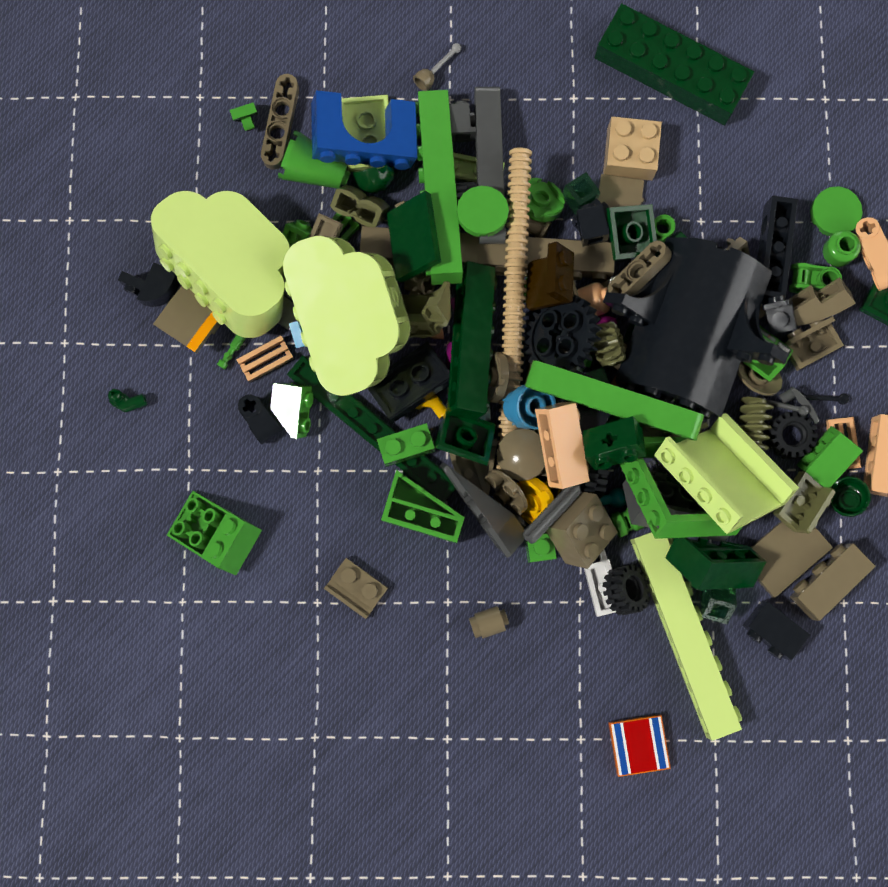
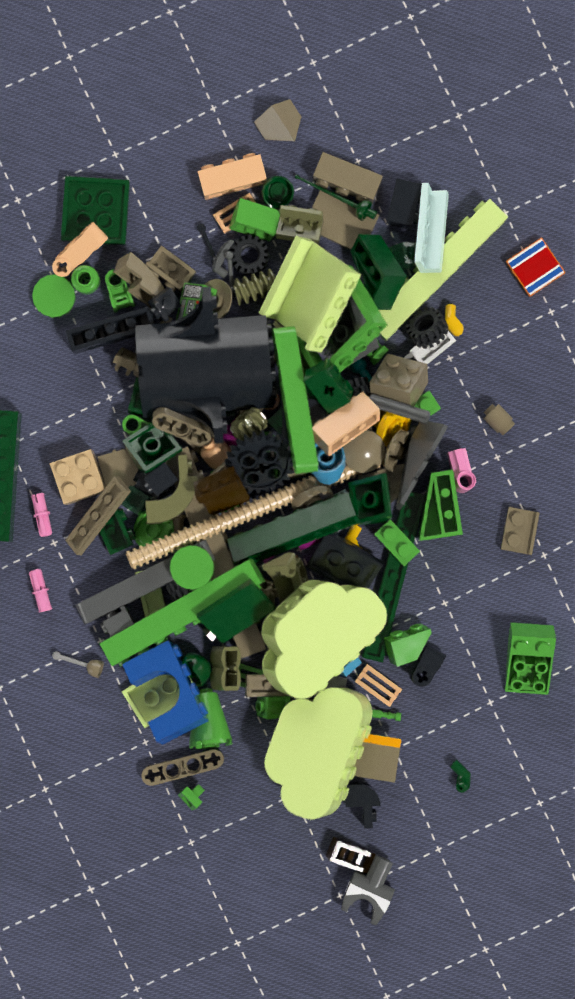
camera: 110 degrees left, 5 degrees up
none -> bright pink axle [29,569,52,613]
none -> bright pink axle [31,493,52,537]
none -> dark tan tile [65,476,131,556]
none -> dark green bracket [100,508,136,555]
none -> olive arch [146,455,197,524]
none -> dark green sword [294,175,377,221]
none -> dark brown slope [326,837,376,874]
none -> dark grey connector [341,855,395,926]
none -> light aqua fence [415,183,449,273]
none -> yellow arm [445,304,464,336]
none -> bright pink piece [447,448,476,493]

